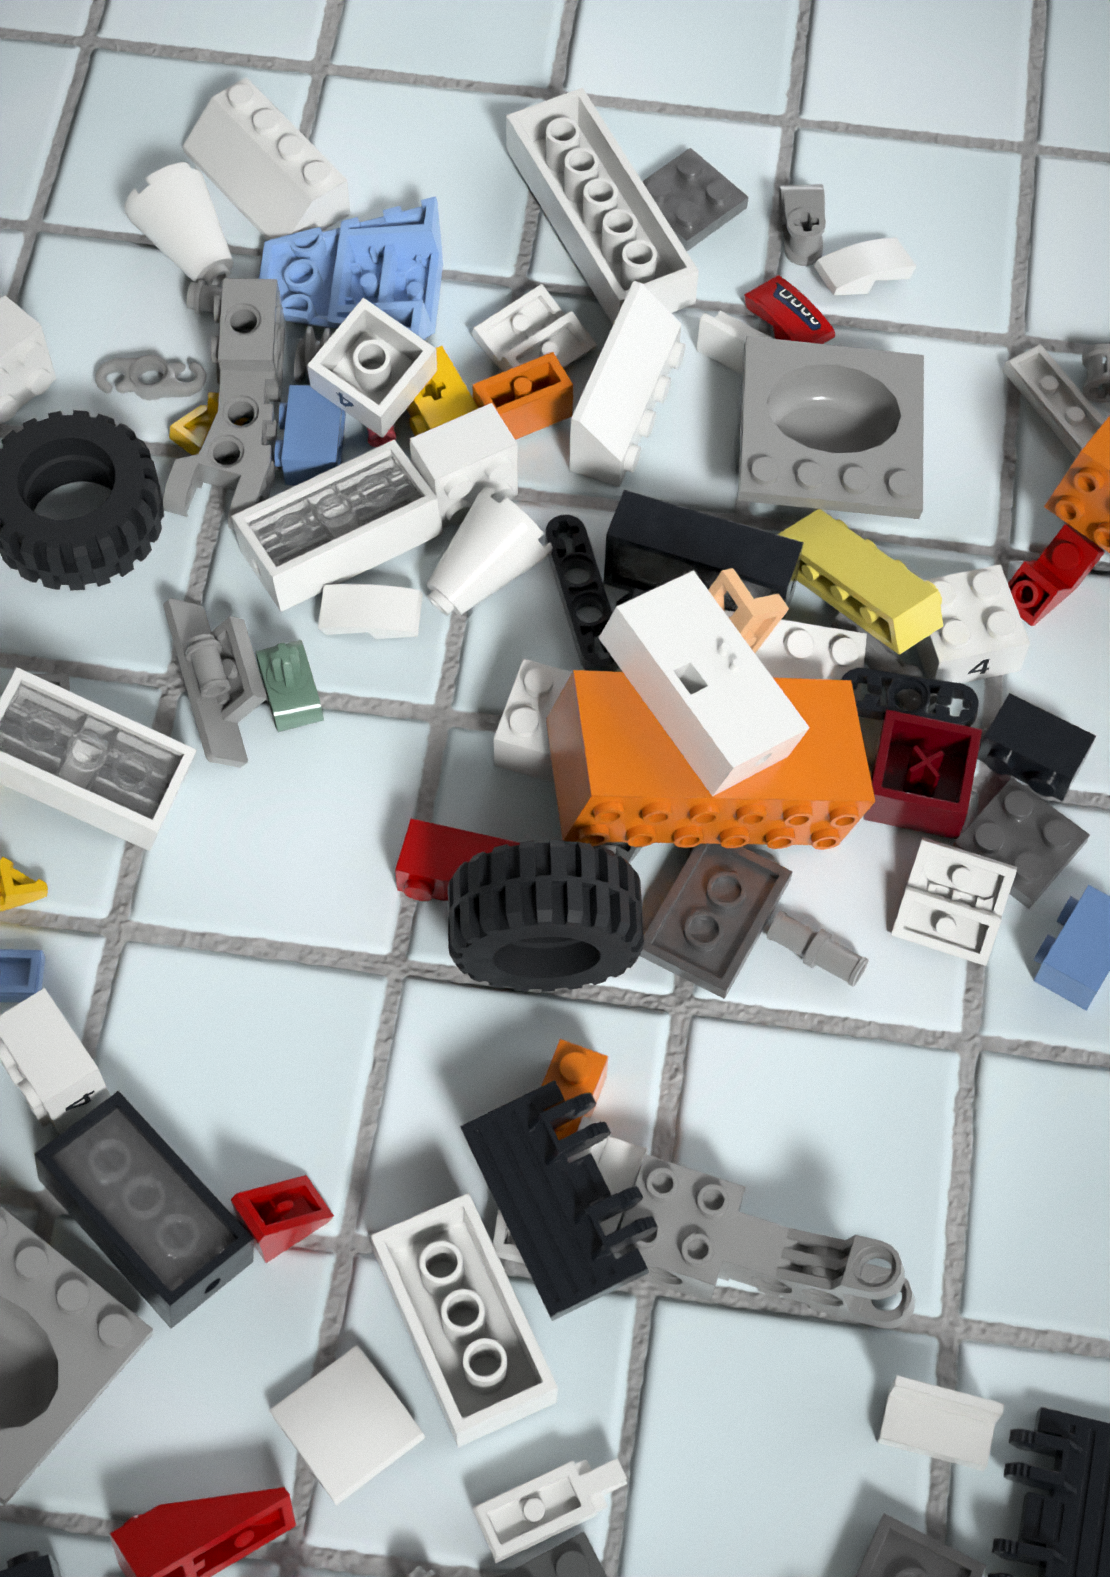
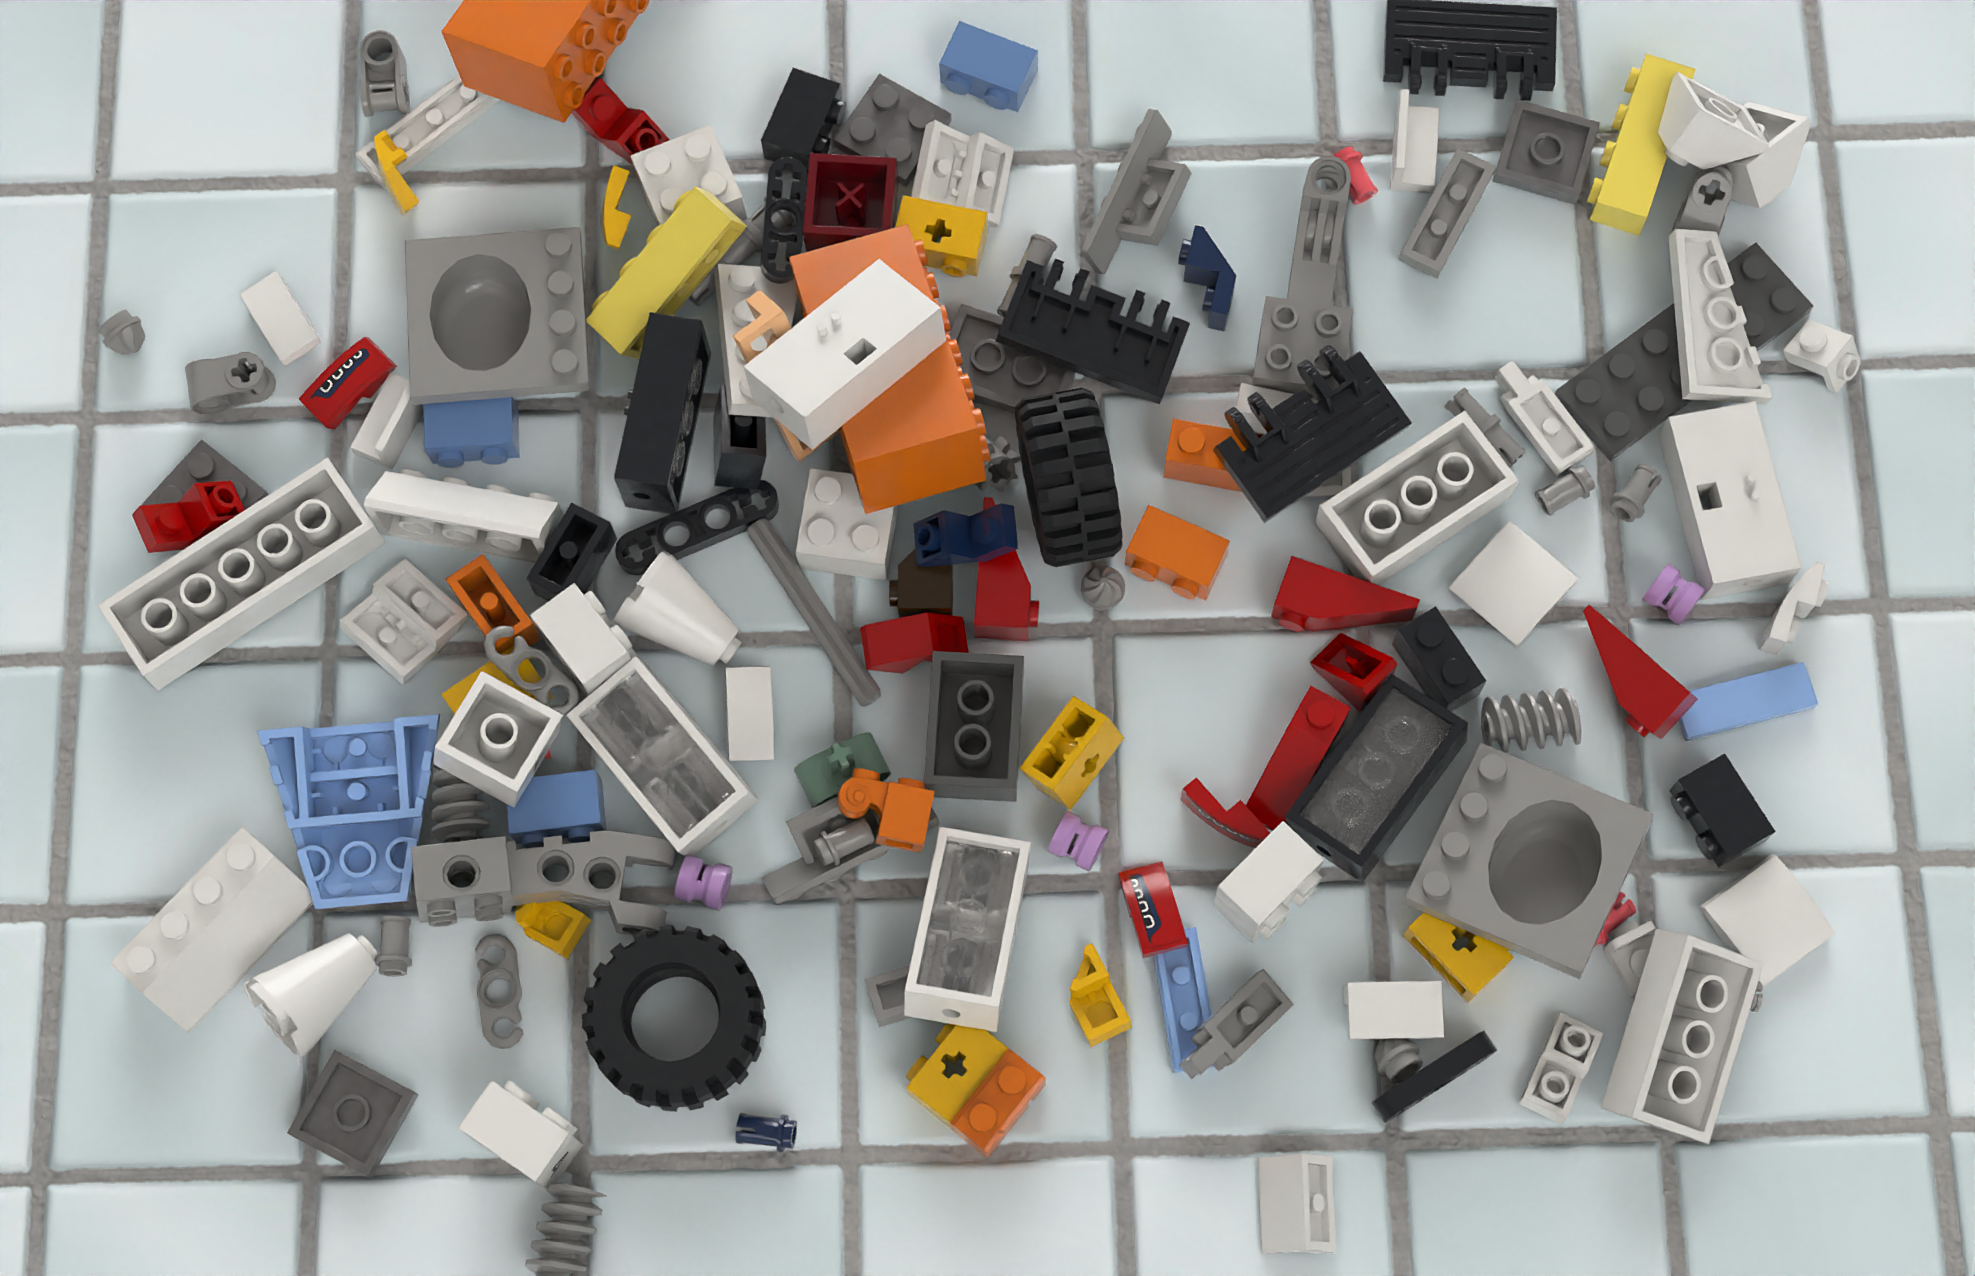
camera: 95 degrees left, 10 degrees up
none -> light grey plate [98,309,146,354]
none -> red slope [132,480,245,553]
none -> flat silver plate [287,1050,418,1178]
none -> yellow slope [373,130,420,215]
none -> medium blue brick [423,397,520,468]
none -> light grey piece [484,625,580,716]
none -> black brick [526,502,617,601]
none -> yellow slope [600,165,632,250]
none -> lavender wheel [675,855,733,911]
none -> light grey axle [747,518,881,707]
none -> orange brick [837,768,935,853]
none -> red slope [860,612,969,674]
none -> dark brown slope [889,549,953,618]
none -> yellow brick [895,195,988,277]
none -> dark blue slope [913,503,1018,567]
none -> dark grey brick [924,651,1024,802]
none -> black hinge [995,258,1190,405]
none -> yellow brick [1019,695,1124,810]
none -> lavender wheel [1048,811,1109,872]
none -> light grey bracket [1081,109,1192,274]
none -> light grey plate [1081,566,1125,610]
none -> red slope [1118,862,1188,958]
none -> orange brick [1125,505,1230,600]
none -> dark blue slope [1178,225,1237,331]
none -> red slope [1180,777,1270,848]
none -> red slope [1246,686,1351,831]
none -> red slope [1271,556,1420,632]
none -> coral pin [1332,146,1378,205]
none -> black brick [1392,606,1486,712]
none -> light grey plate [1399,148,1496,278]
none -> light grey pin [1444,388,1526,468]
none -> light grey piece [1481,688,1582,753]
none -> light grey pin [1535,466,1595,516]

